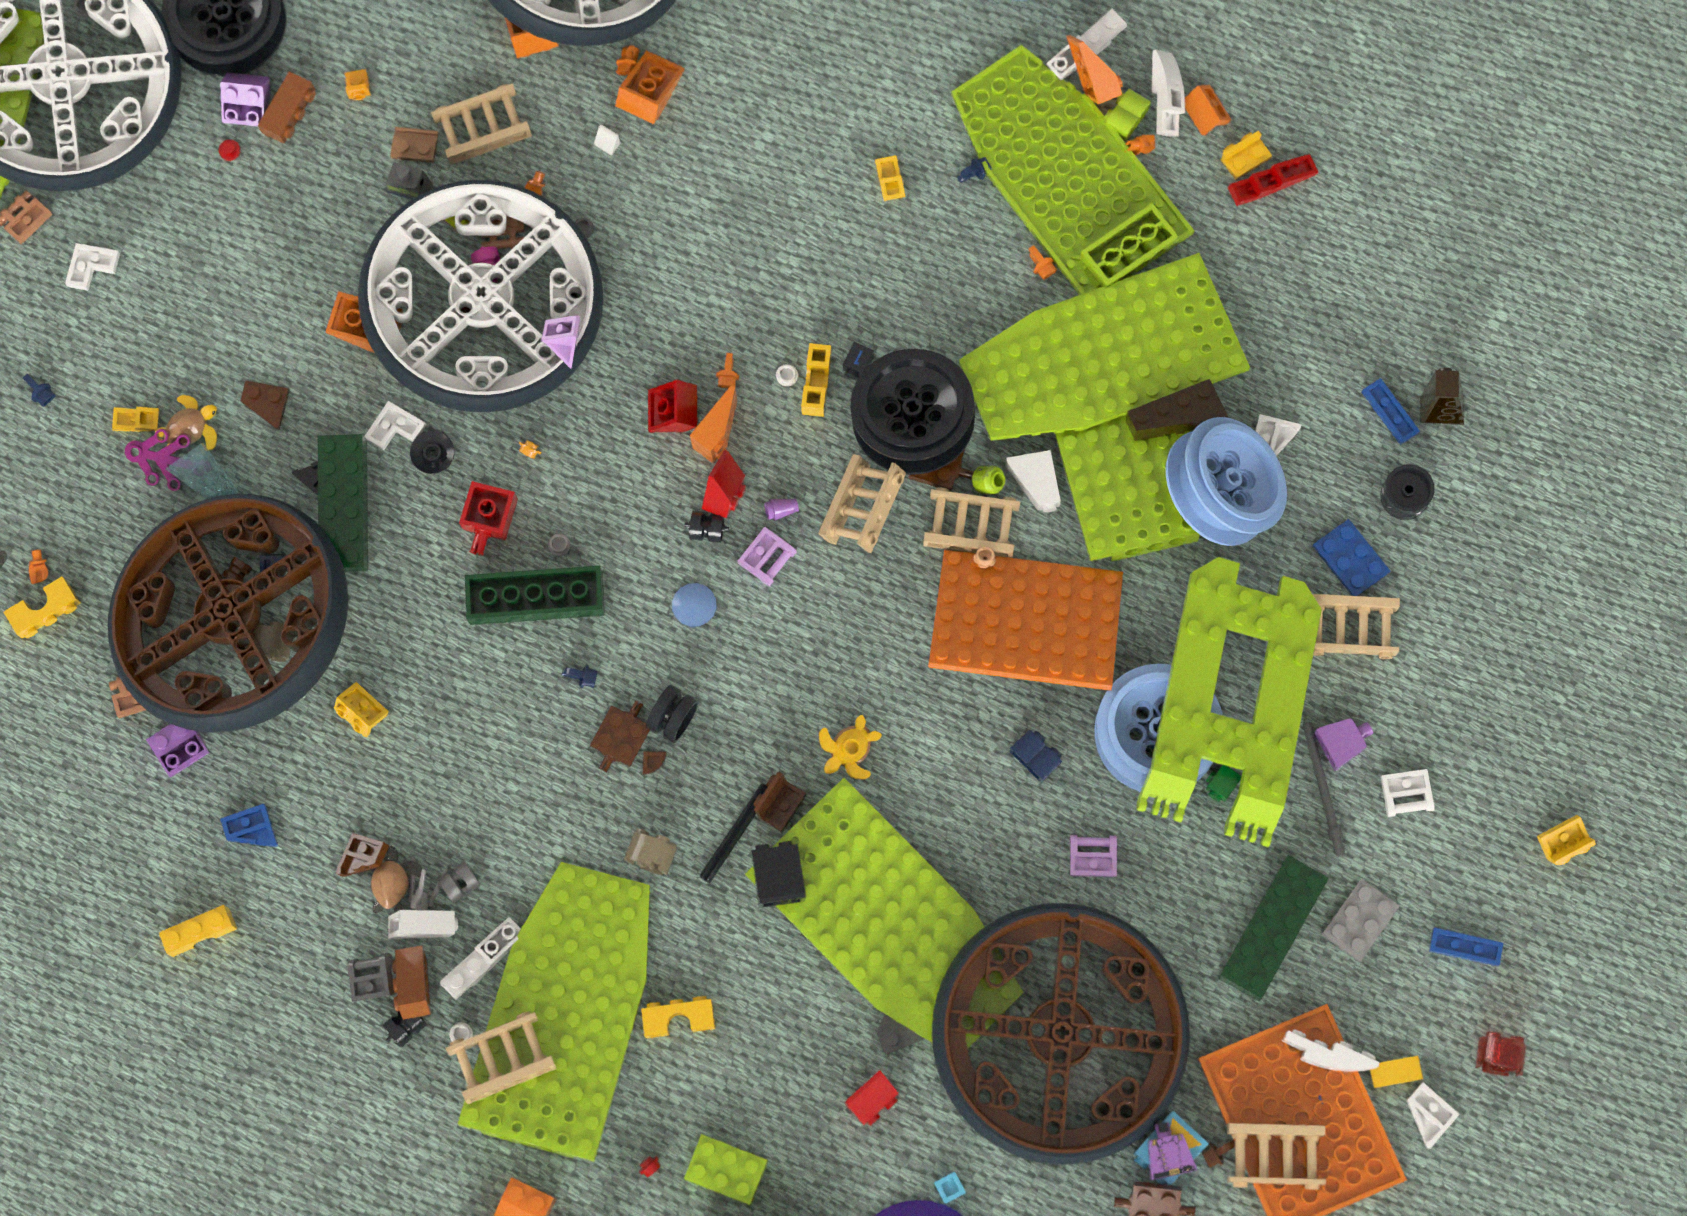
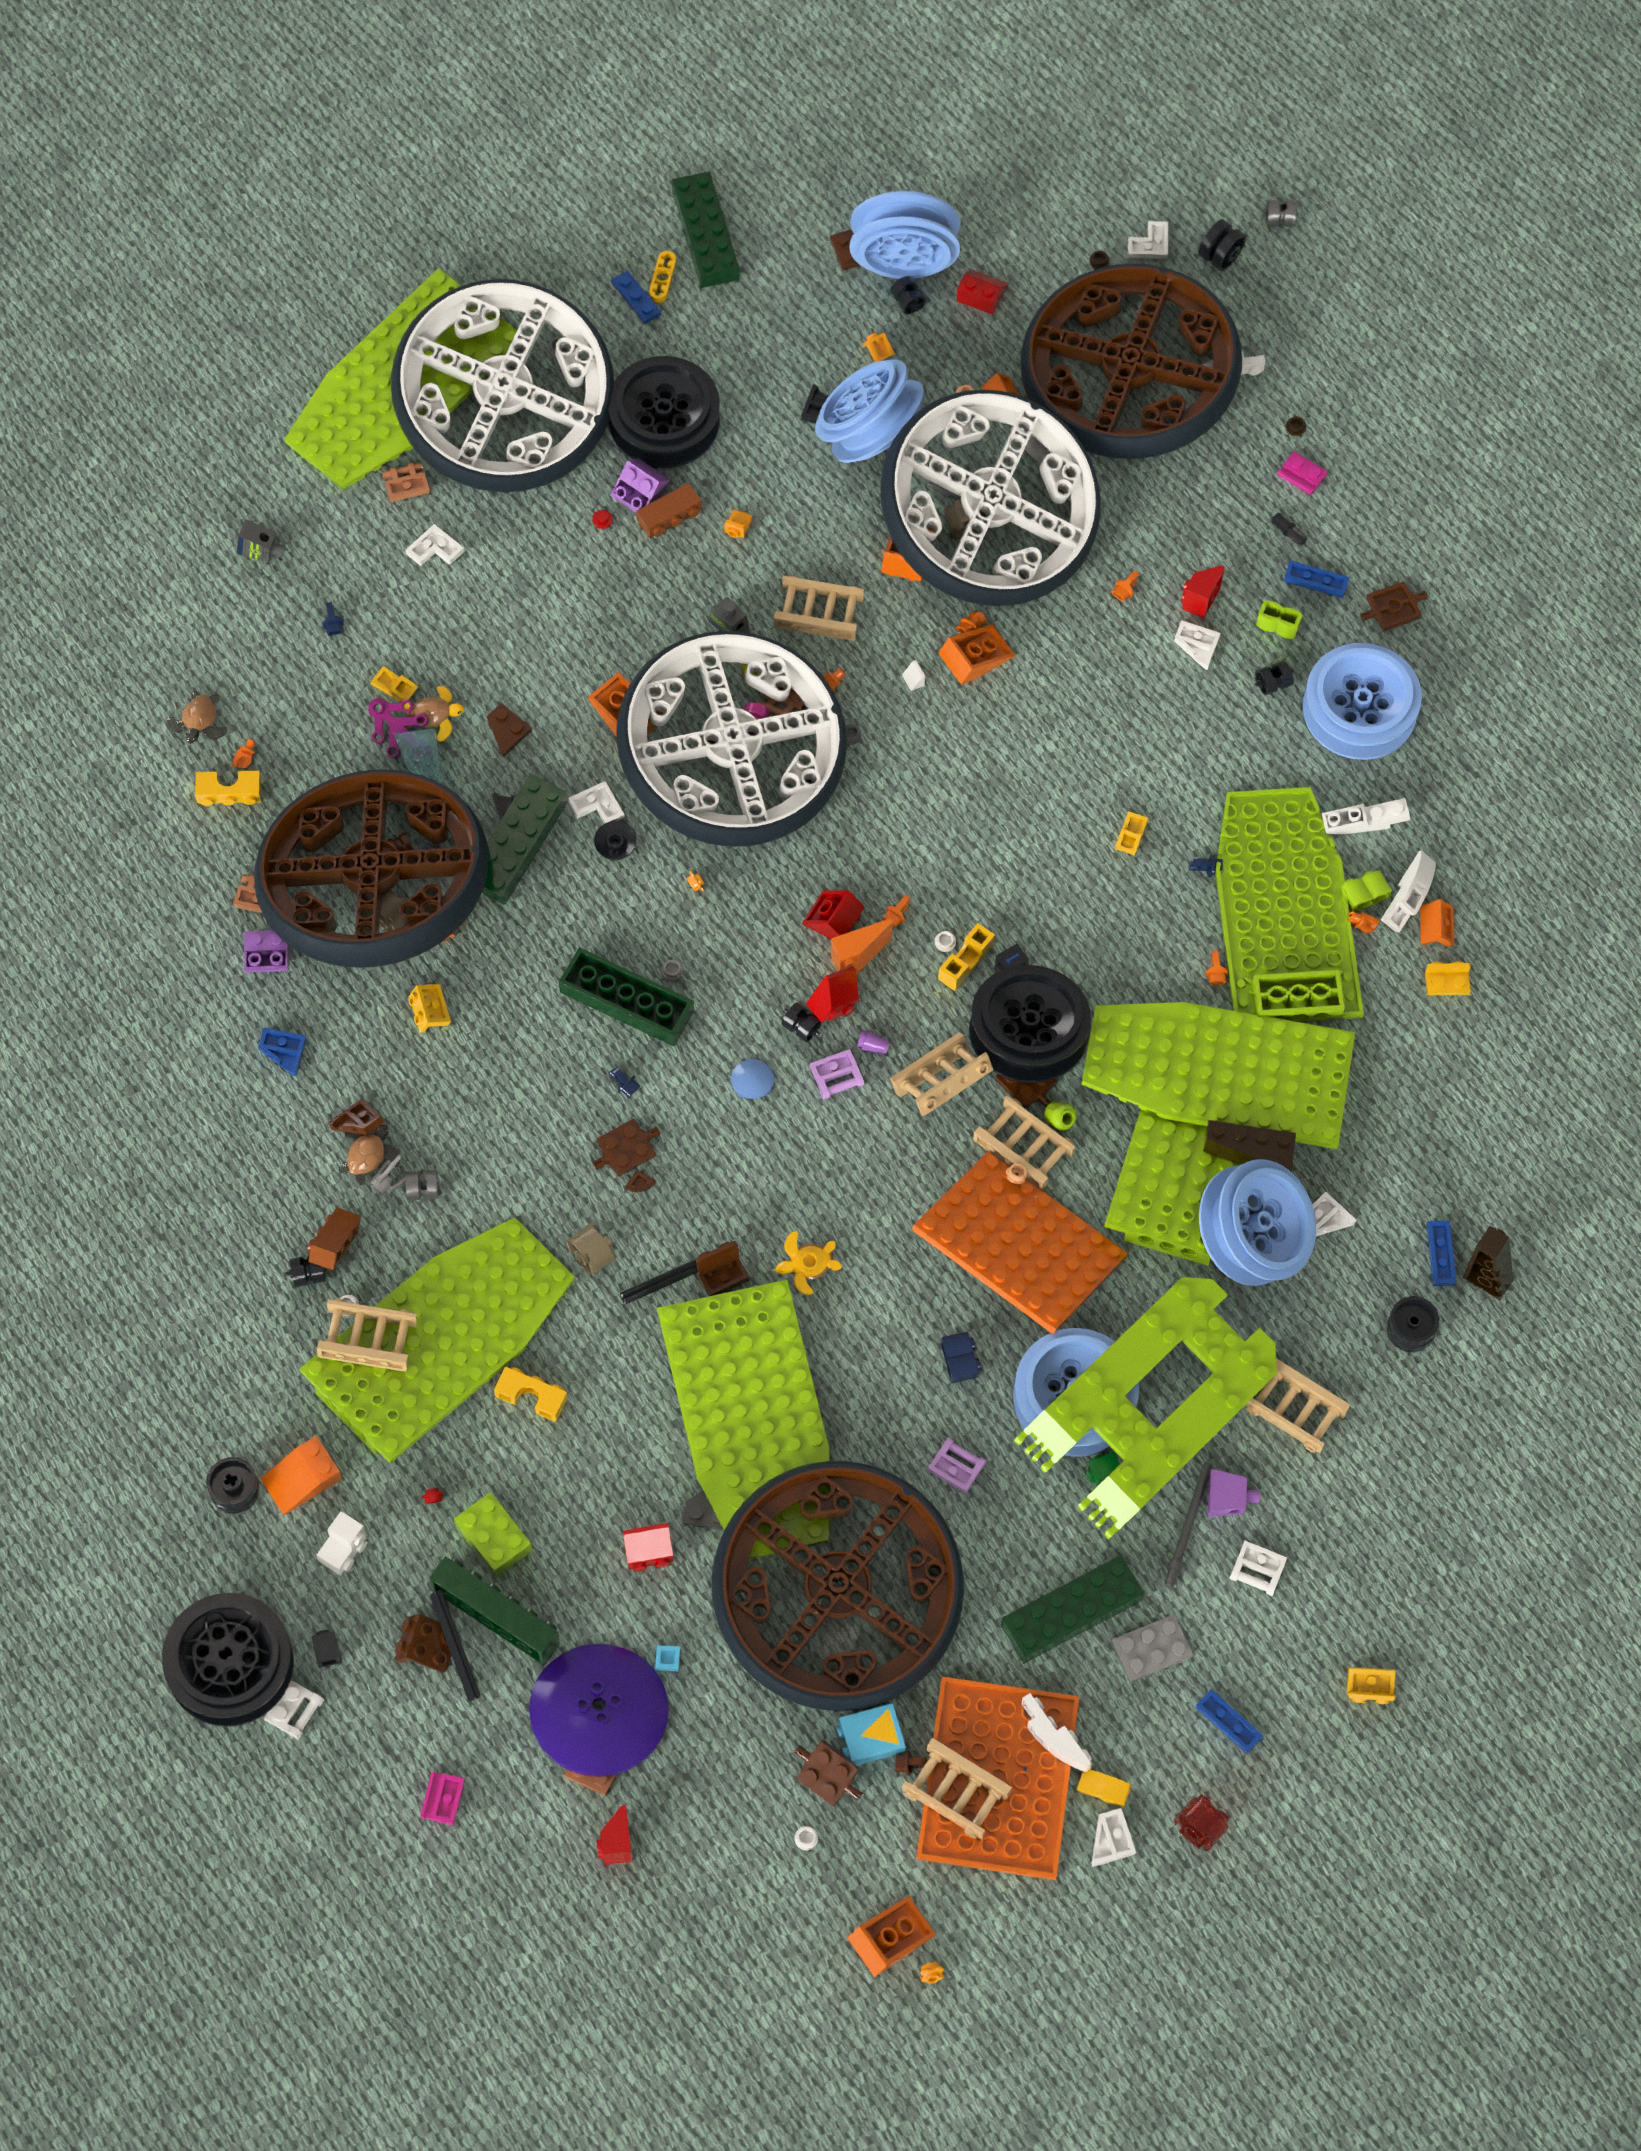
camera: 25 degrees right, 10 degrees down
yellow arch [158,905,237,957] -> none
dark grey plate [347,953,395,1002] -> none
white slope [388,910,458,939] -> none
medium nougat plate [390,127,439,163] -> none
white slope [440,917,521,1000] -> none
red brick [459,481,518,556] -> none
lavender slope [541,315,580,369] -> none
black wheel [646,685,699,744] -> none
black slope [751,841,806,908] -> none
white slope [1006,450,1061,512] -> none
orange slope [1066,35,1123,104] -> none
medium lavender torso [1148,1122,1197,1181] -> none
red slope [1227,154,1319,206] -> none
blue plate [1313,519,1391,596] -> none

